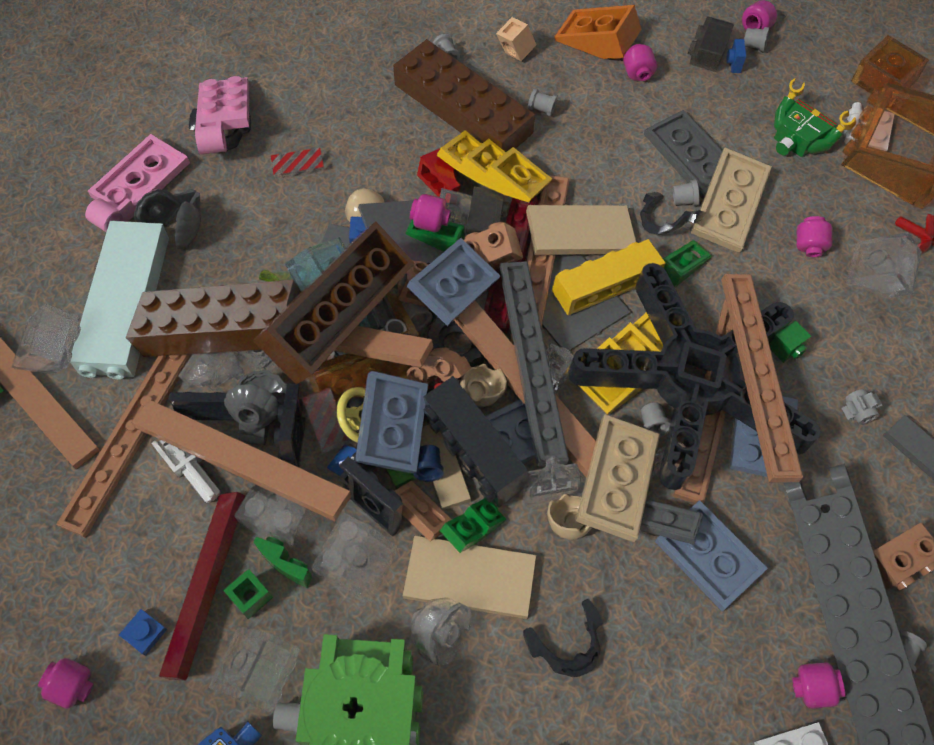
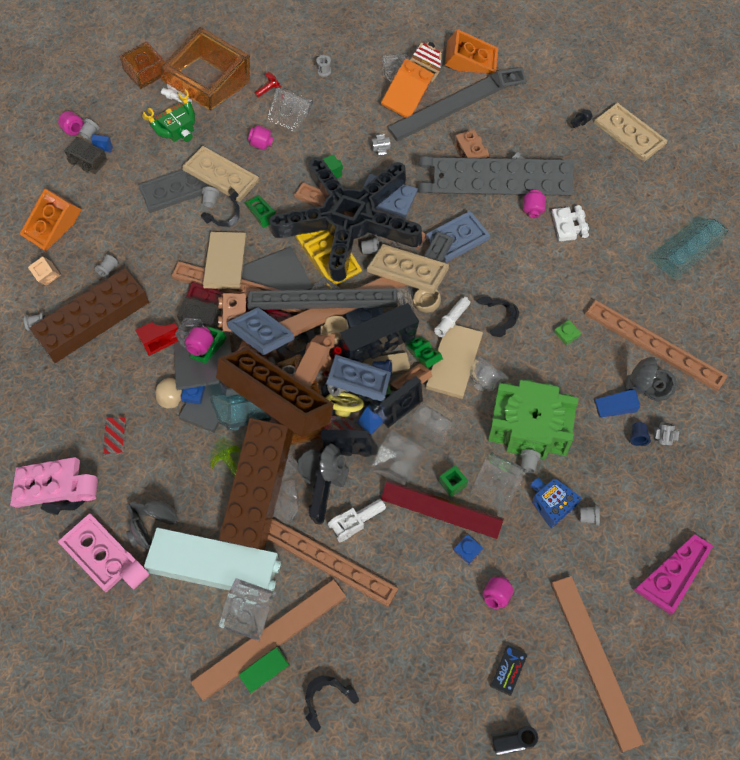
camera: 80 degrees left, 0 degrees up
nougat tile [132,400,351,521] -> none
green slope [254,536,312,588] -> none
yellow slope [437,130,552,202] -> none
yellow brick [552,239,665,315] -> none
dark pink head [623,44,657,81] -> none
nougat tile [721,274,803,482] -> none
none -> white axle [434,297,470,337]

